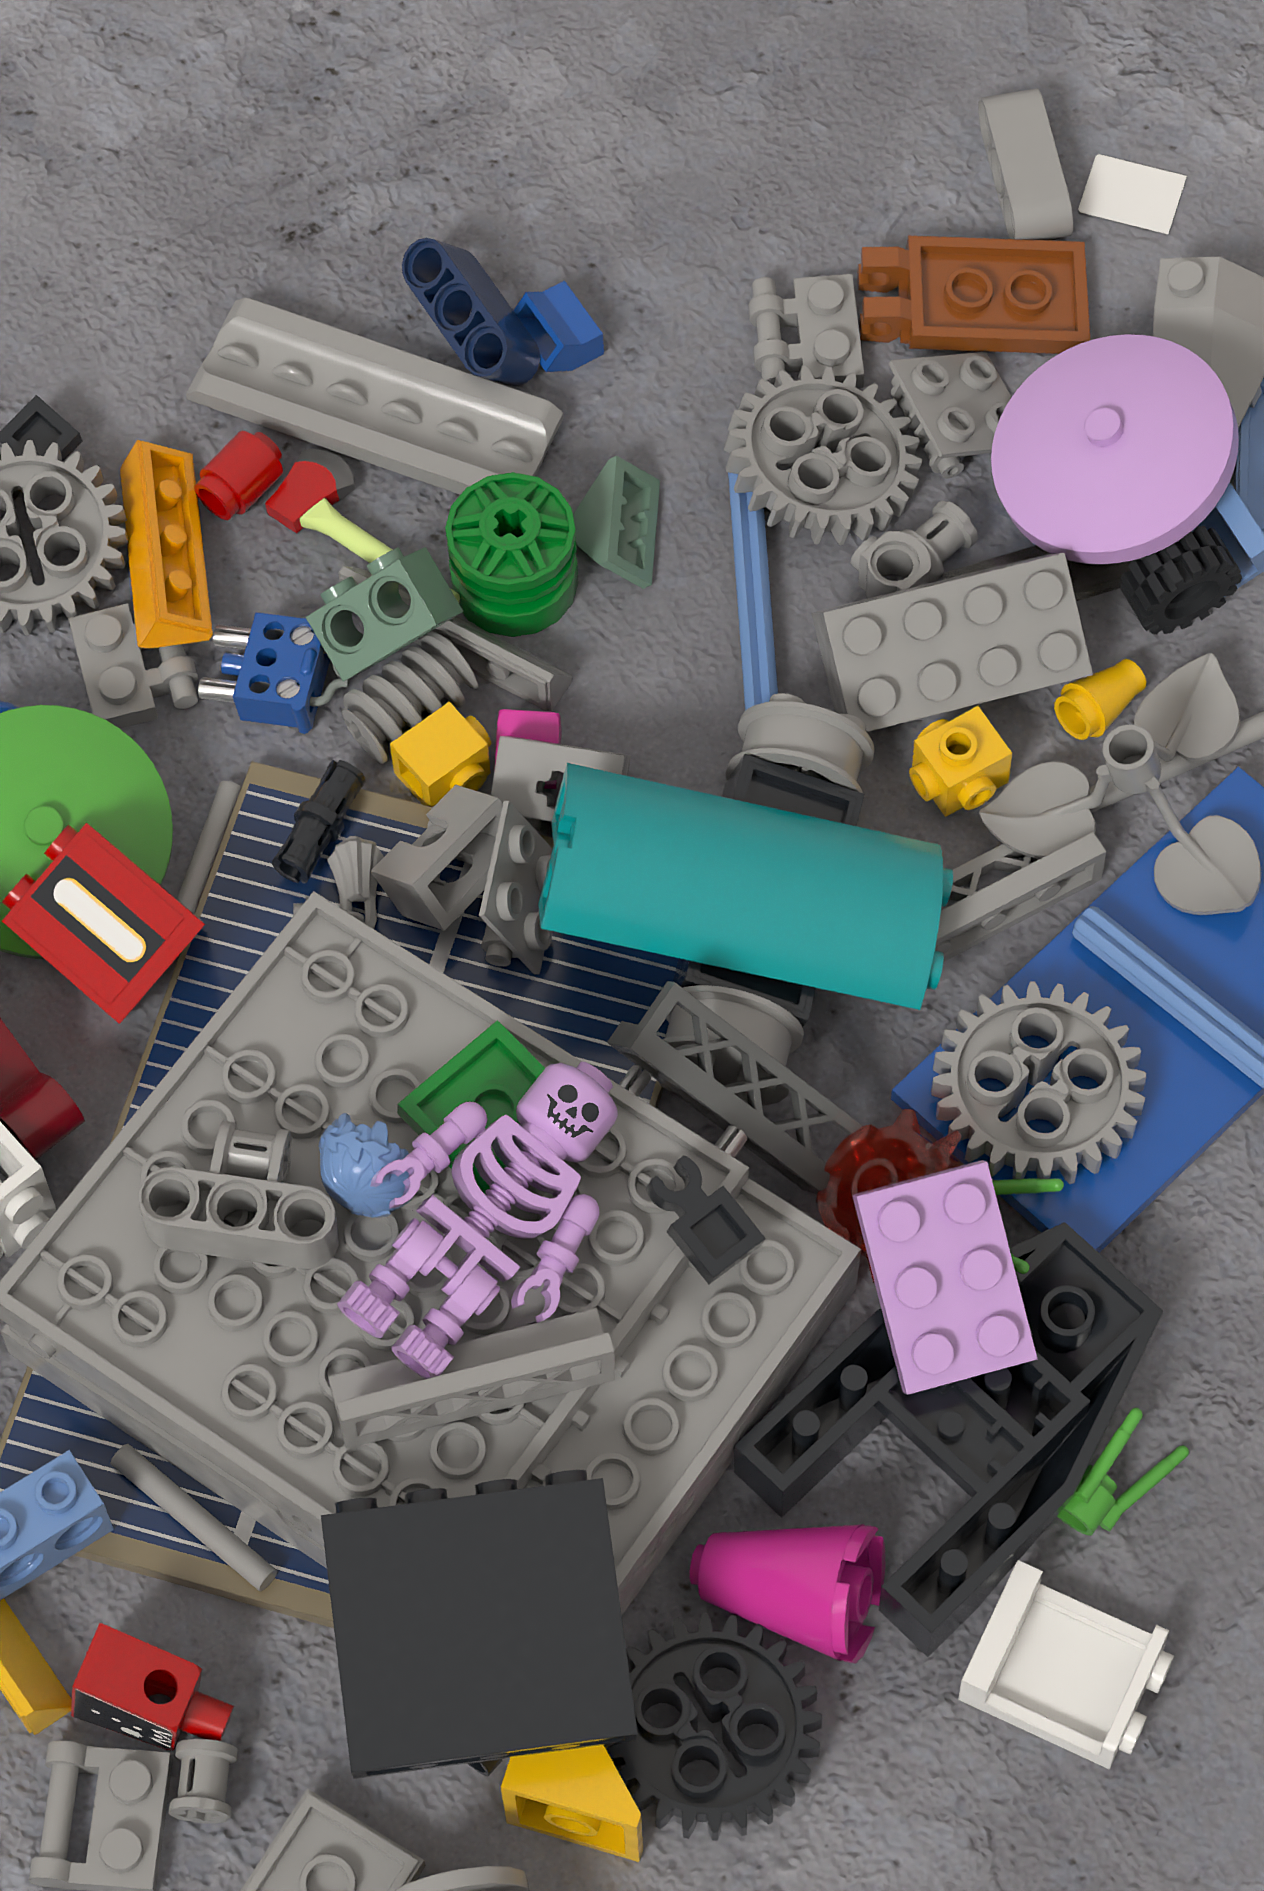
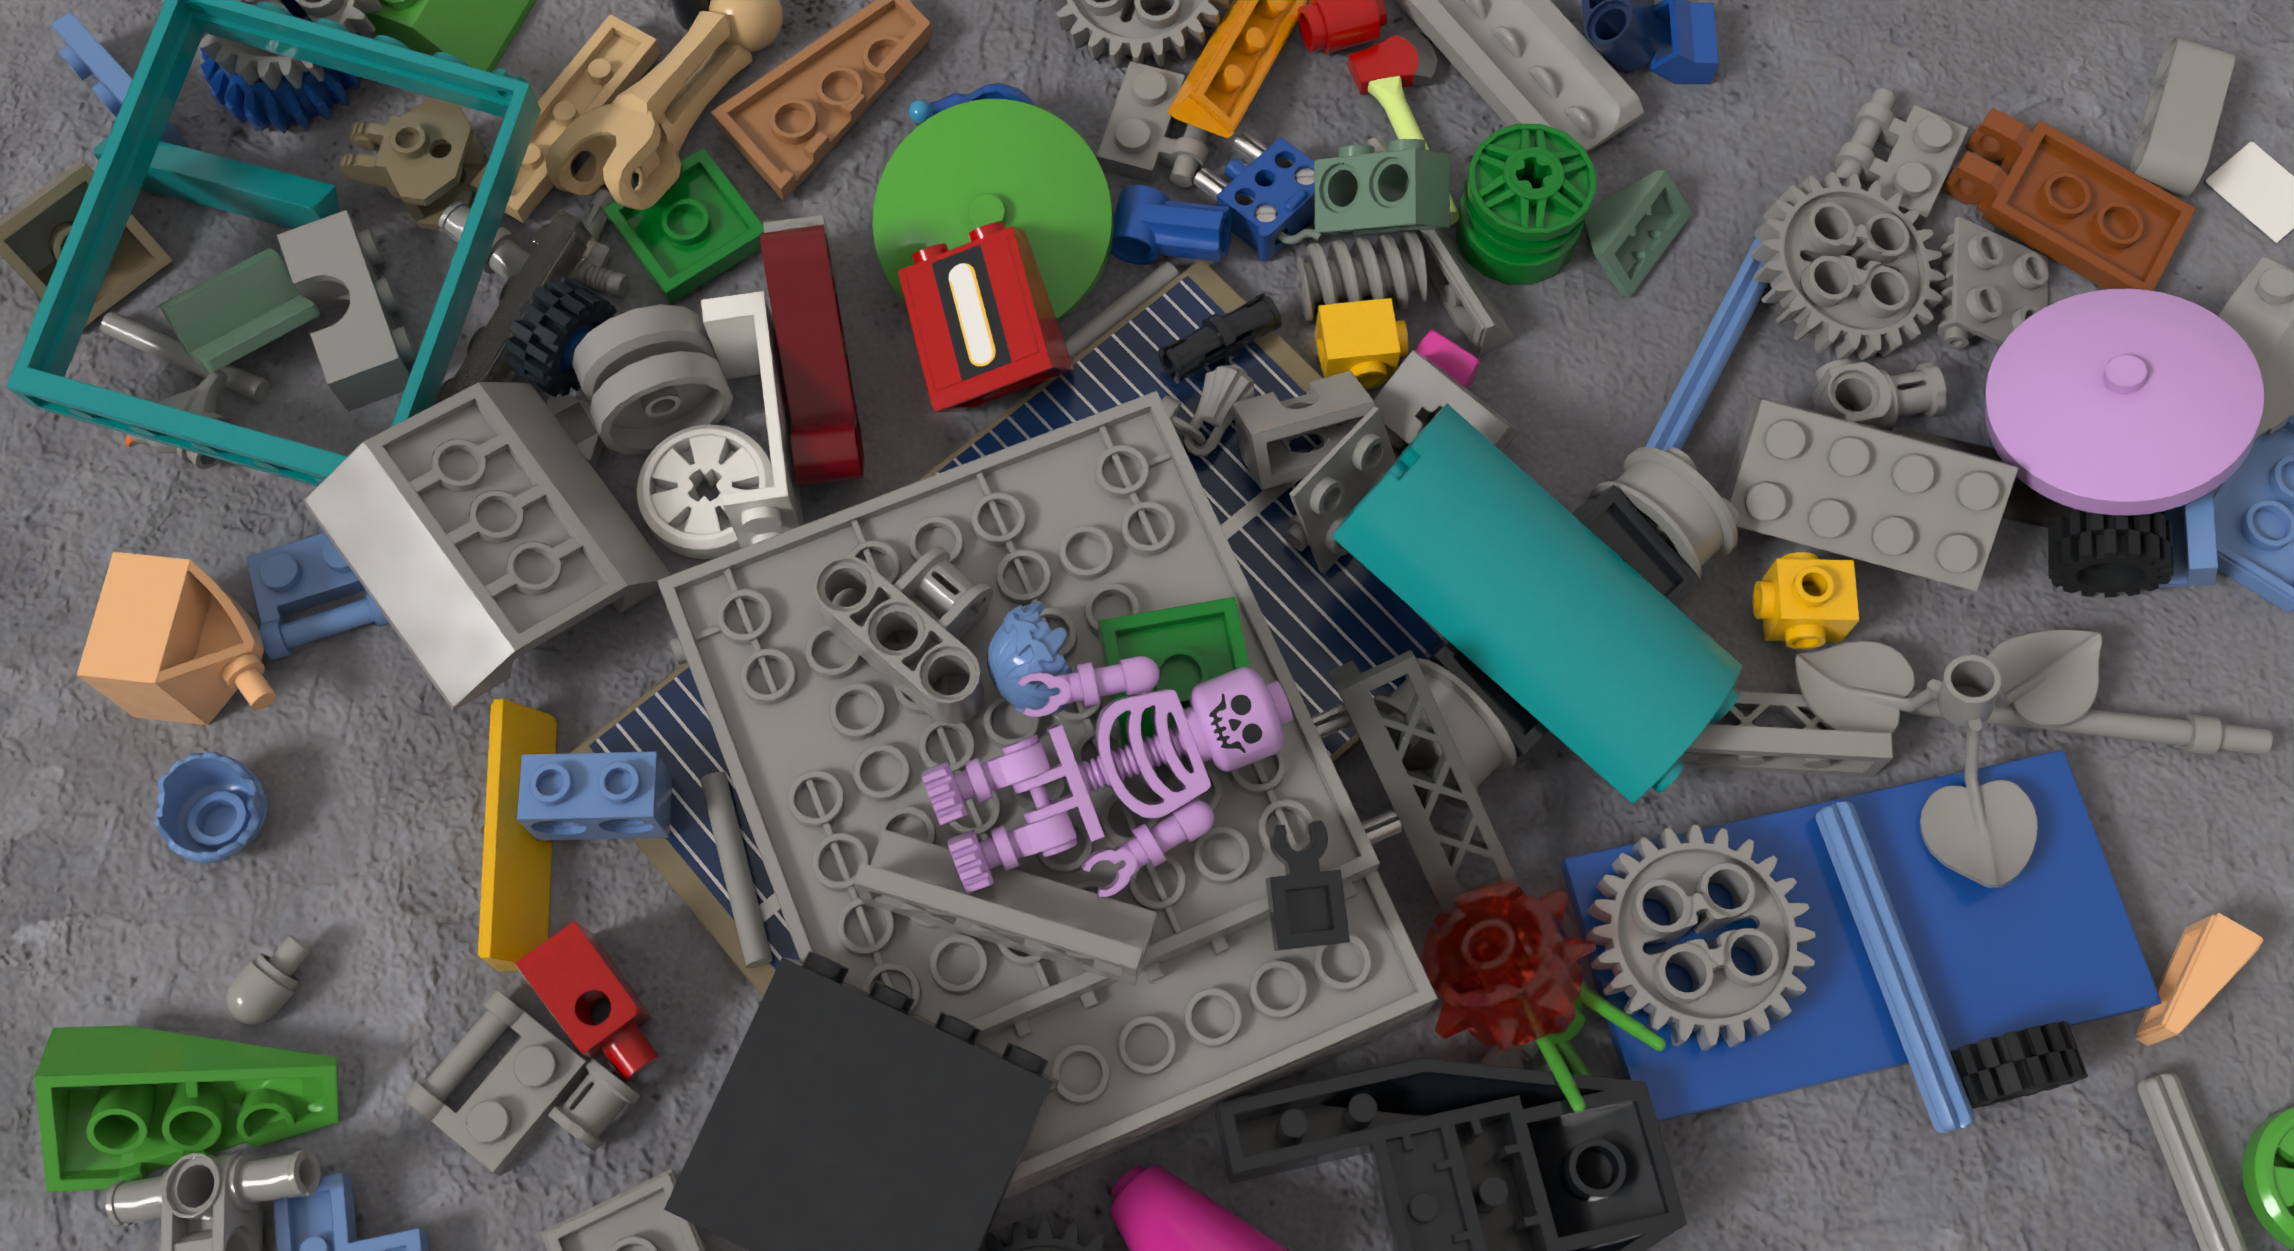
camera: 30 degrees right, 5 degrees up
lavender plate [852,1160,1037,1395] -> none
yellow cone [1054,659,1146,740] -> none
none -> blue piece [1110,185,1232,265]

